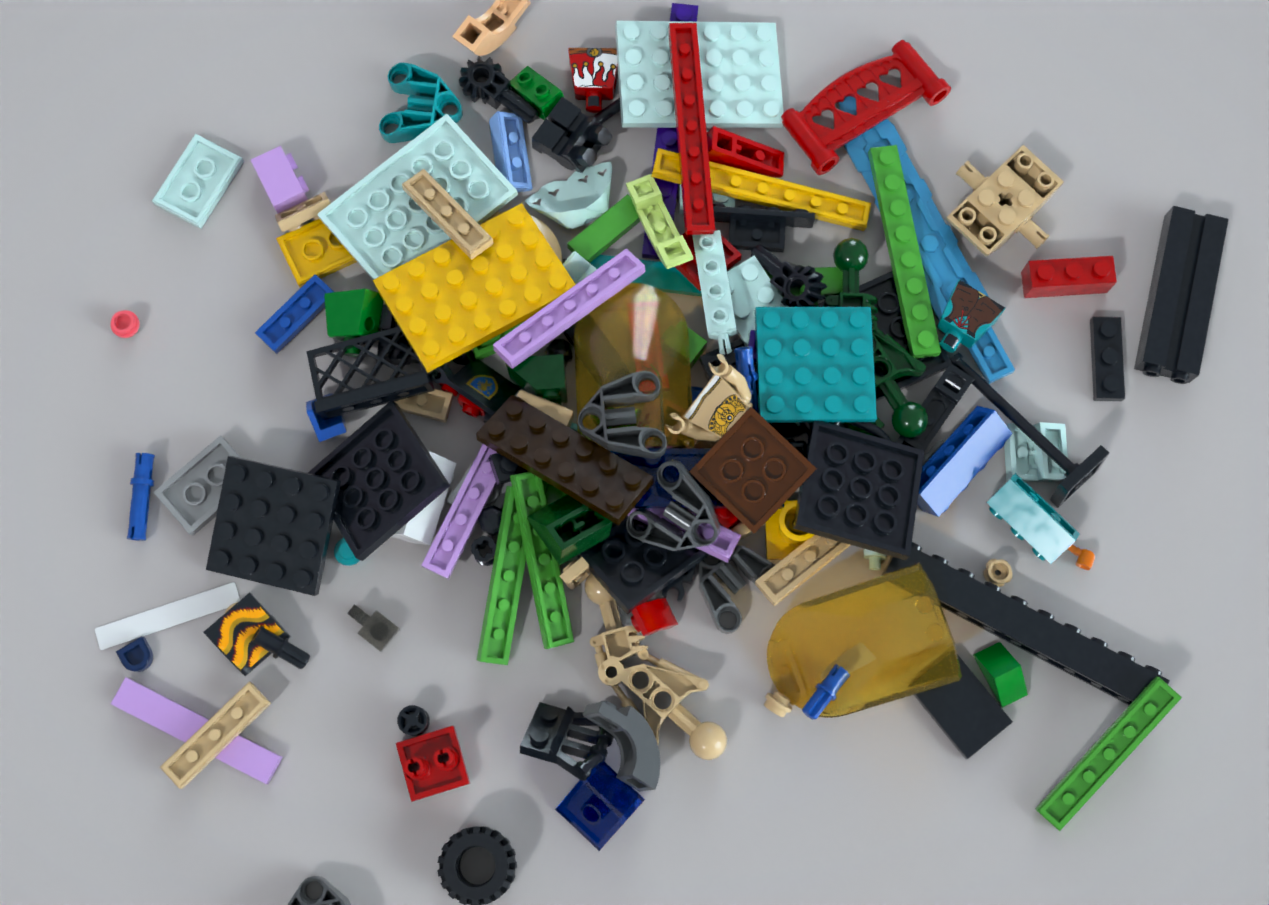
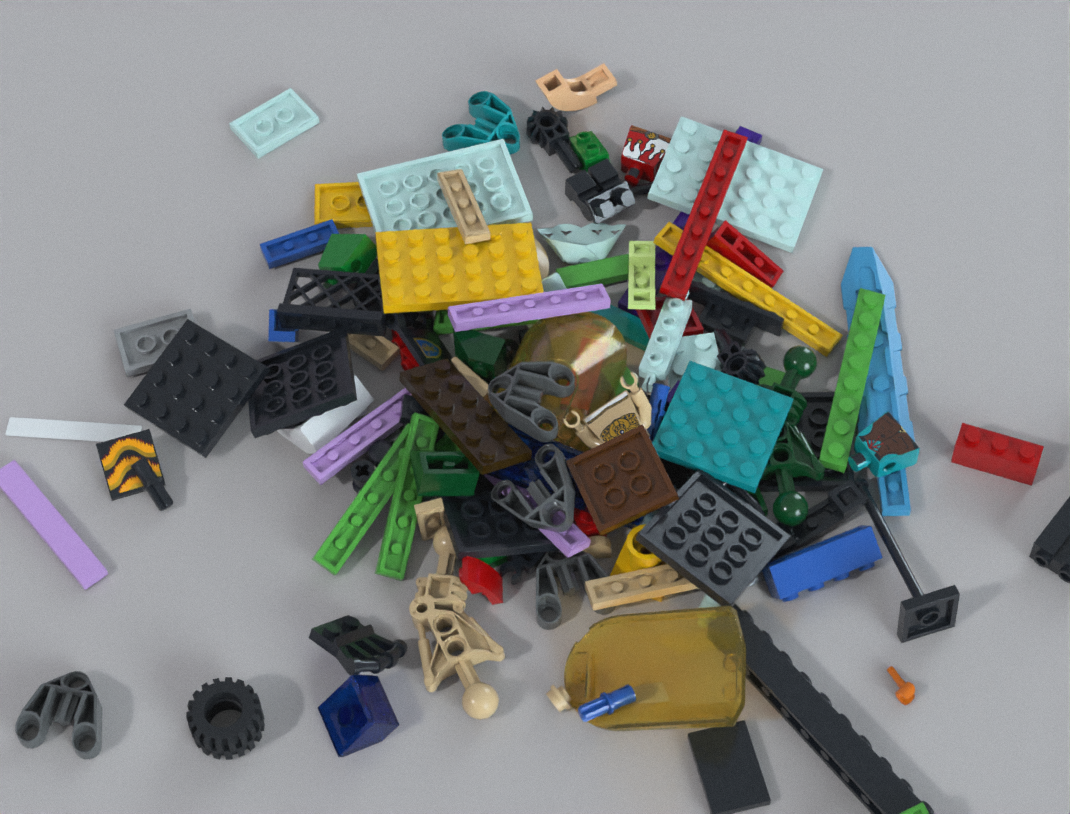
camera: 25 degrees right, 20 degrees down
coral plate [110,310,140,338] -> none
dark blue tile [116,636,153,672] -> none
blue pin [127,453,155,541] -> none
tan tile [160,681,271,789] -> none
lavender brick [251,146,310,213] -> none
tan plate [275,192,331,232] -> none
teal plate [334,538,360,566] -> none
clear smoke plate [347,604,400,652] -> none
red plate [396,725,470,802] -> none
black wheel [397,705,430,736] -> none
light blue slope [489,111,533,193] -> none
dark grey arch [583,701,660,792] -> none
red piece [781,40,951,175] -> none
tan slope [946,145,1064,257] -> none
green slope [973,642,1028,708] -> none
tan plate [983,559,1012,587] -> none
brick [986,473,1080,564] -> none
light aqua slope [1004,422,1068,482] -> none
black plate [1090,317,1125,401] -> none

